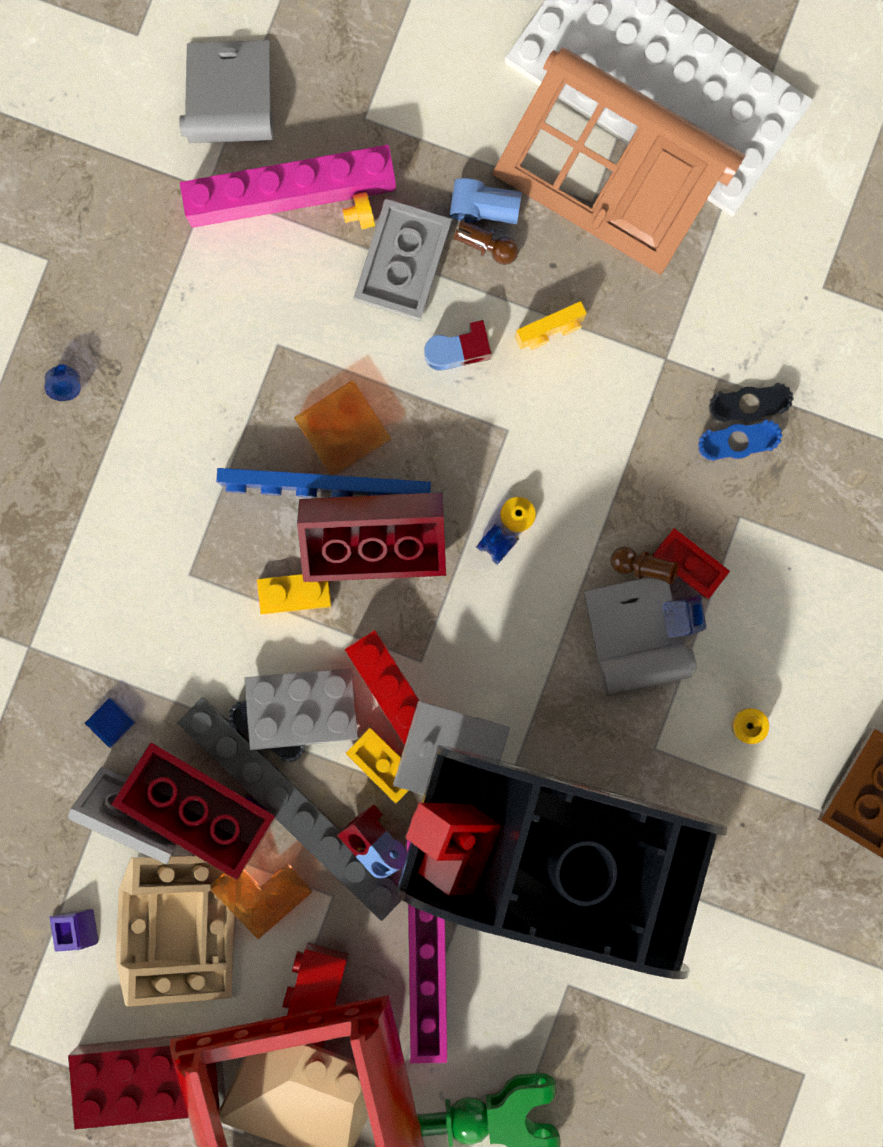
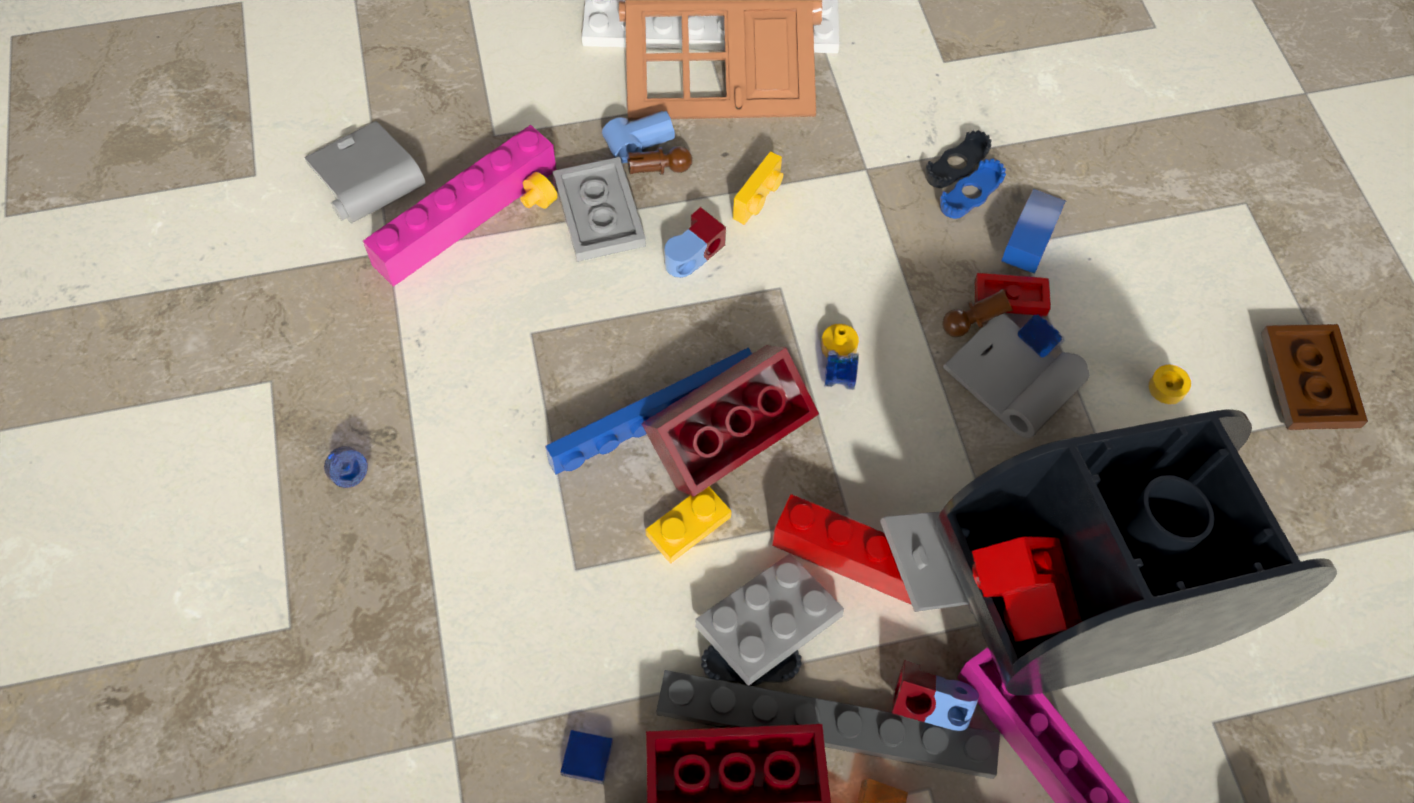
camera: 35 degrees left, 25 degrees down
clear orange plate [294,380,392,476] -> none
yellow plate [345,727,409,803] -> none
none -> blue slope [1001,189,1066,274]

